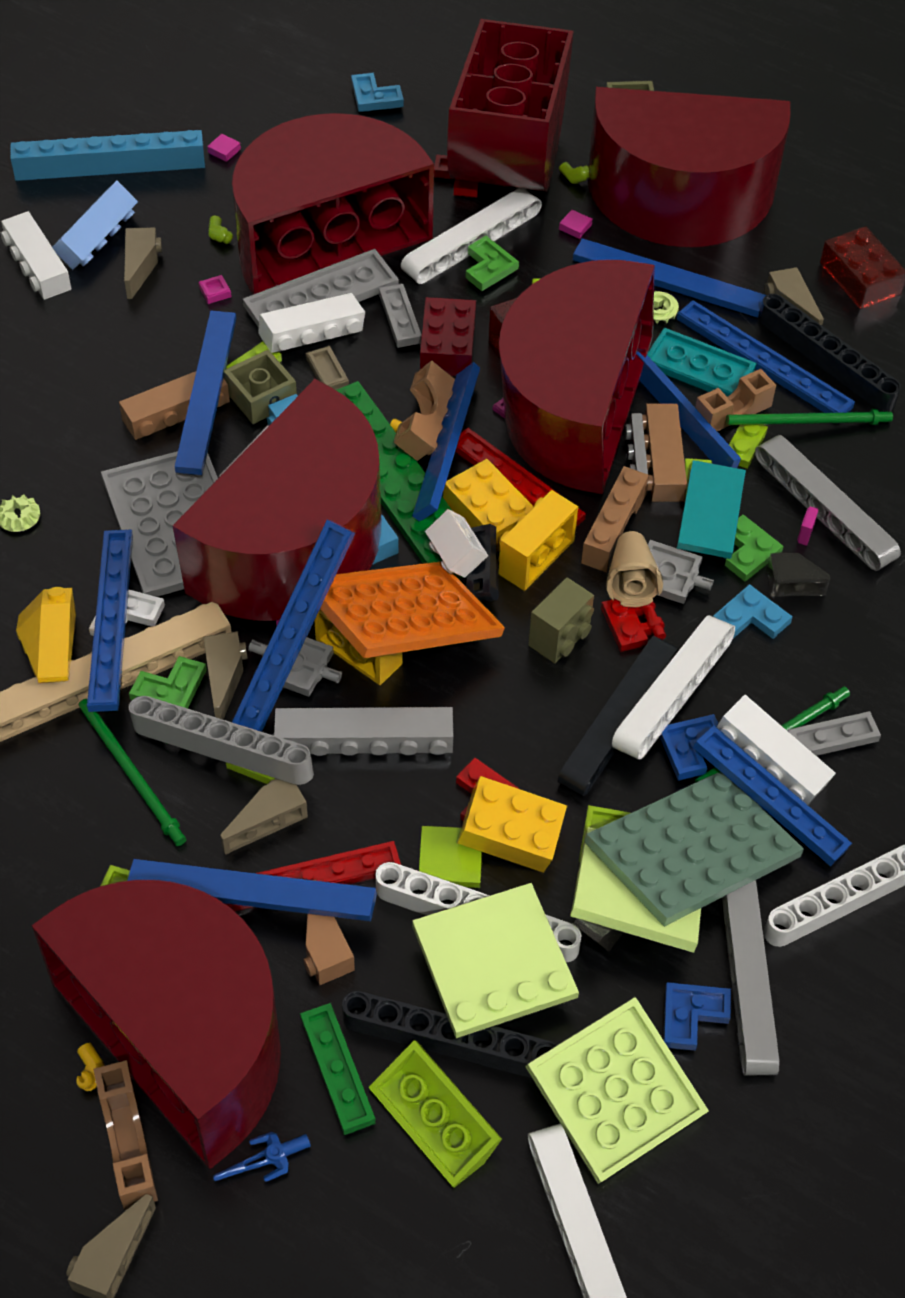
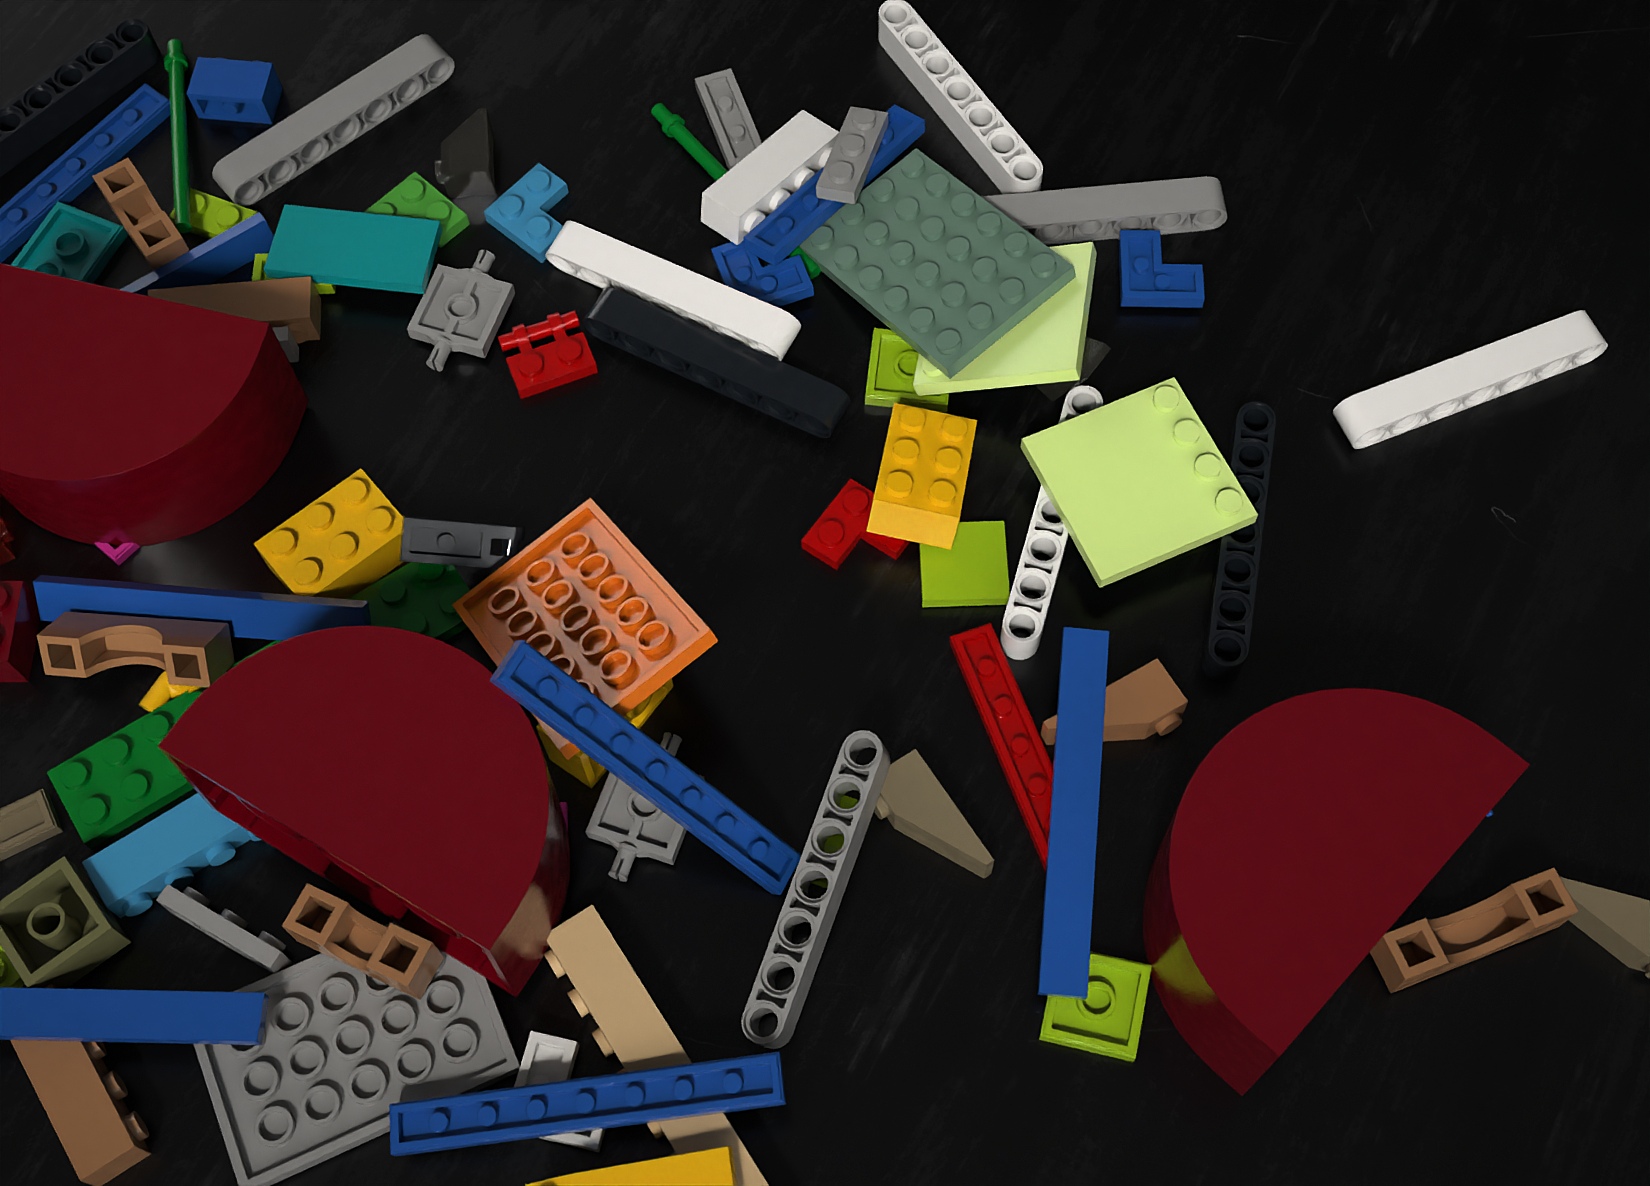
camera: 90 degrees left, 10 degrees up
yellow arm [76,1043,105,1091] -> none
green bar [78,699,187,846] -> none
bright green plate [129,656,207,709] -> none
dark tan slope [203,632,247,720] -> none
light grey brick [274,707,453,756] -> none
green plate [300,1003,376,1135] -> none
lime slope [368,1040,502,1187] -> none
white brick [425,509,488,578] -> none
red tile [455,428,586,527] -> none
yellow brick [498,490,578,591] -> none
yellowish green plate [525,997,709,1184] -> none
olive brick [528,577,594,663] -> none
medium nougat arch [581,466,649,573] -> none
tan cone [606,531,663,607] -> none
dark pink tile [797,506,819,546] -> none
none -> blue brick [187,57,283,124]
none -> light grey plate [816,106,889,205]

